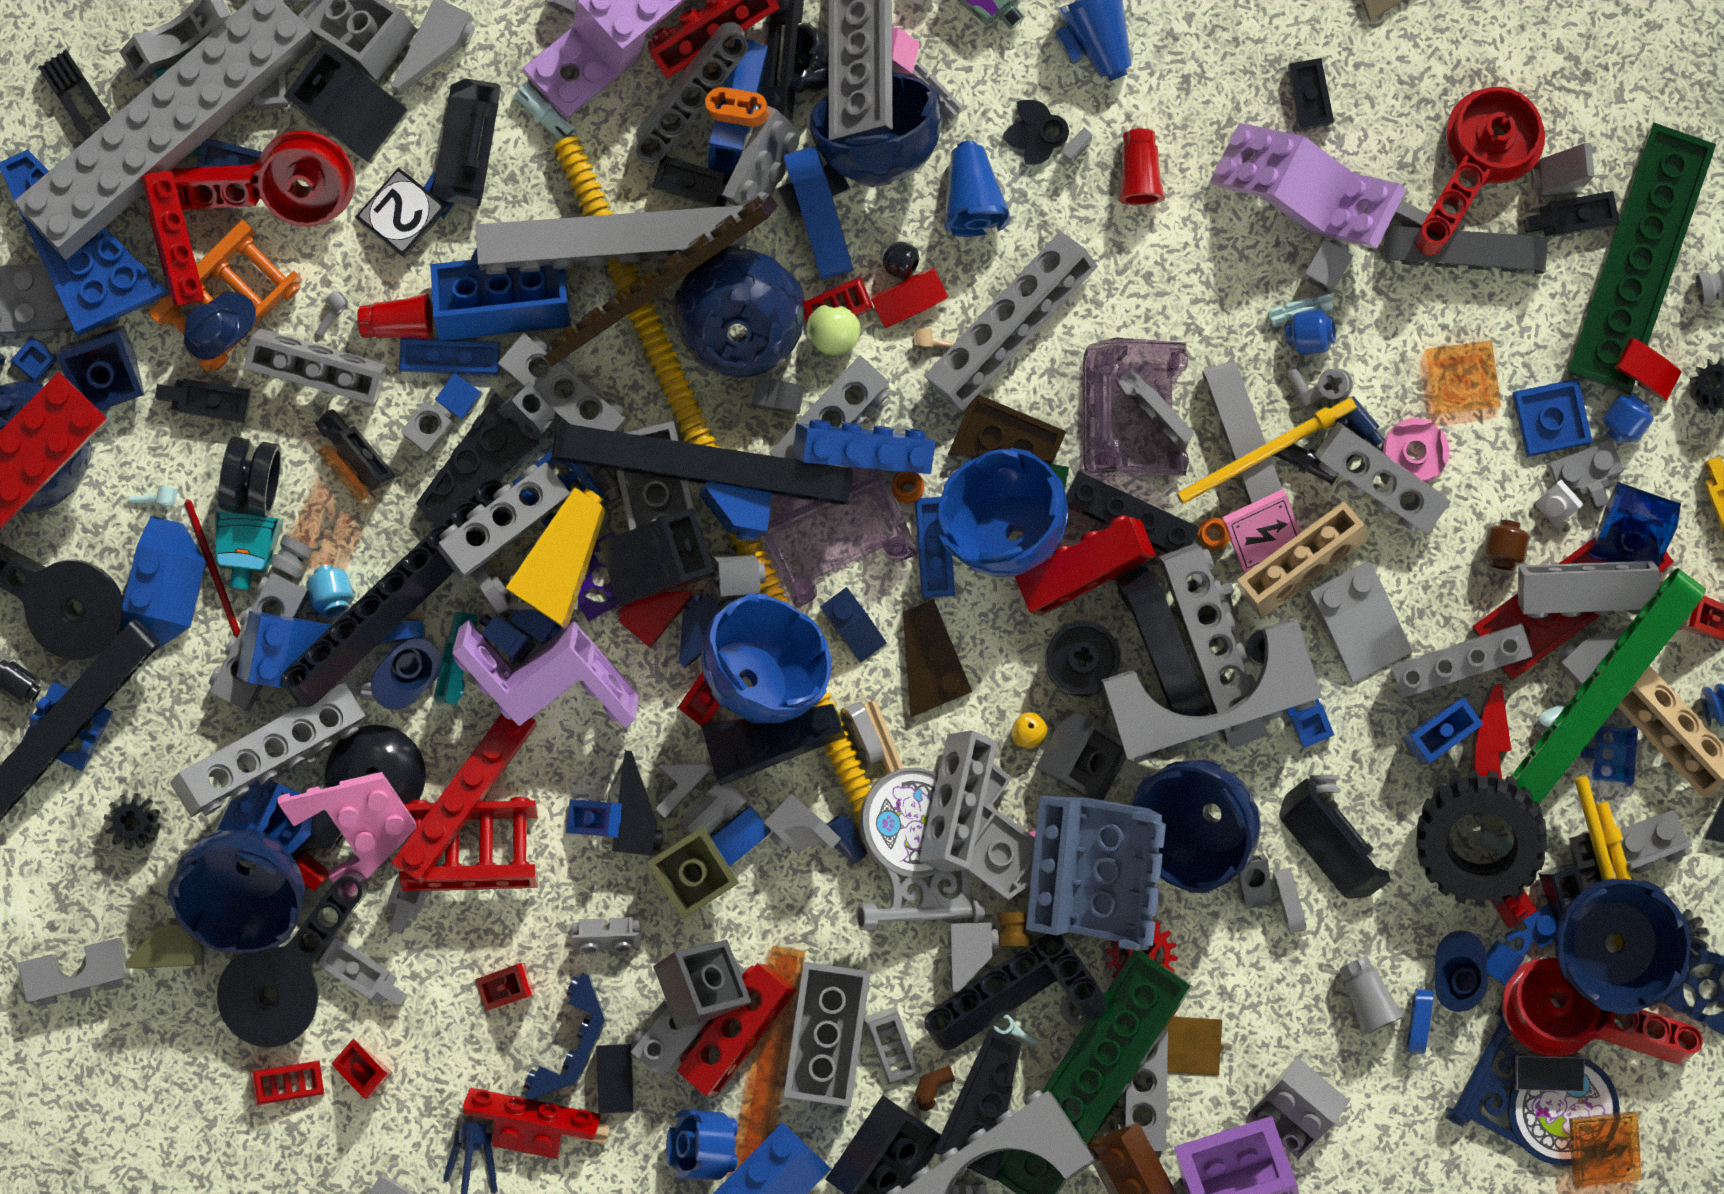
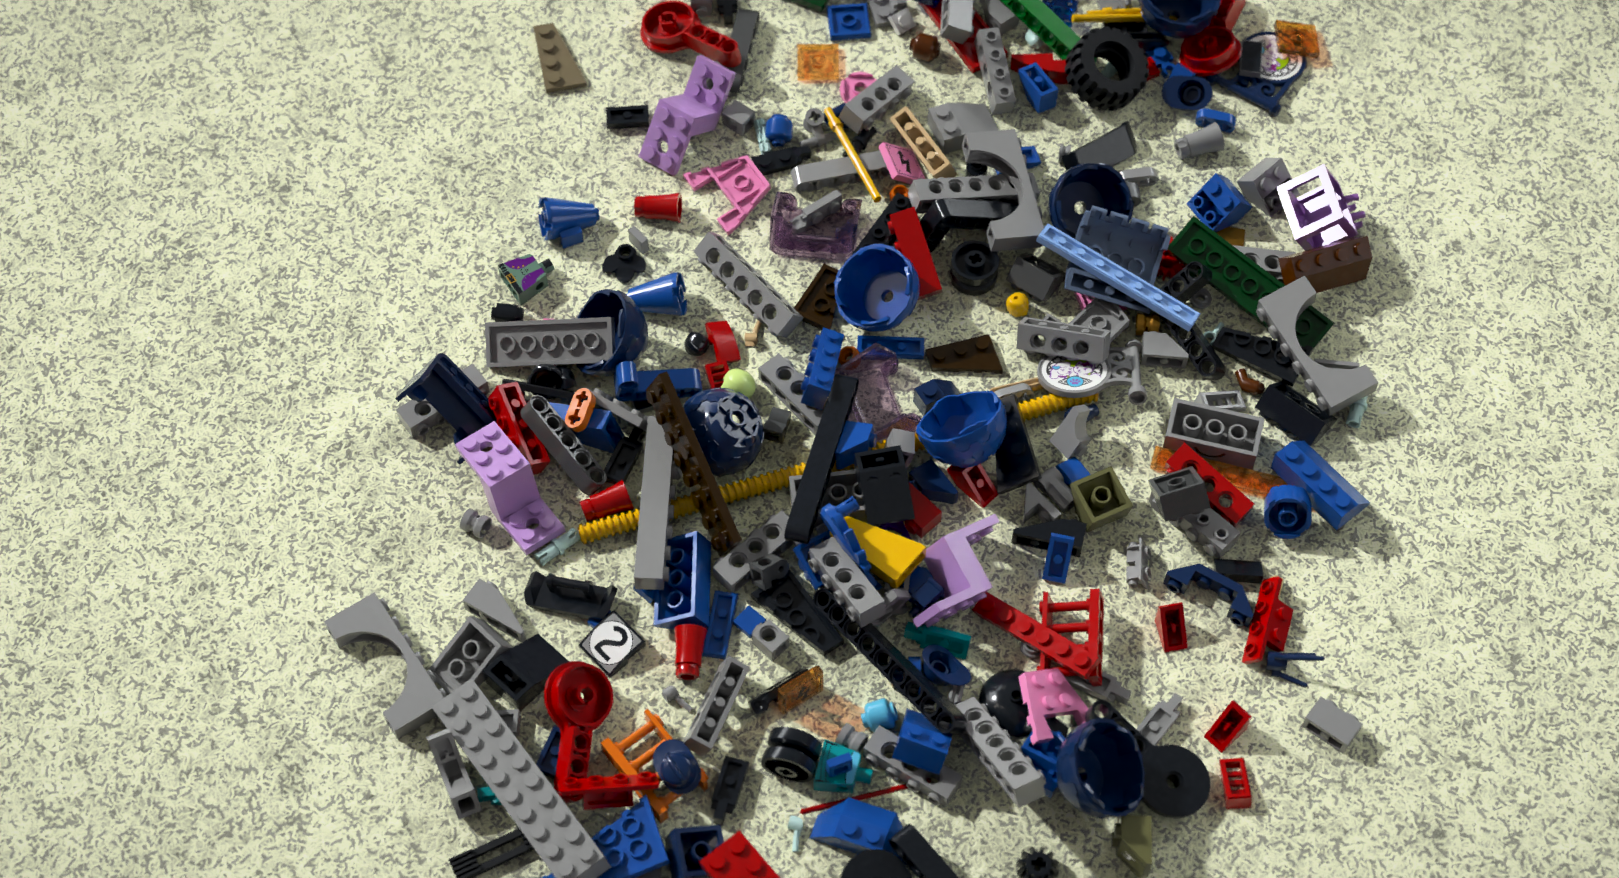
camera: 85 degrees left, 25 degrees down
none -> red plant [579,480,634,522]
none -> bright pink wing [683,155,771,235]
none -> black hinge [751,145,811,176]
none -> blue animal [820,496,882,590]
none -> blue tile [826,752,852,777]
none -> light blue tile [1036,224,1201,332]
none -> blue slope [1186,173,1253,232]

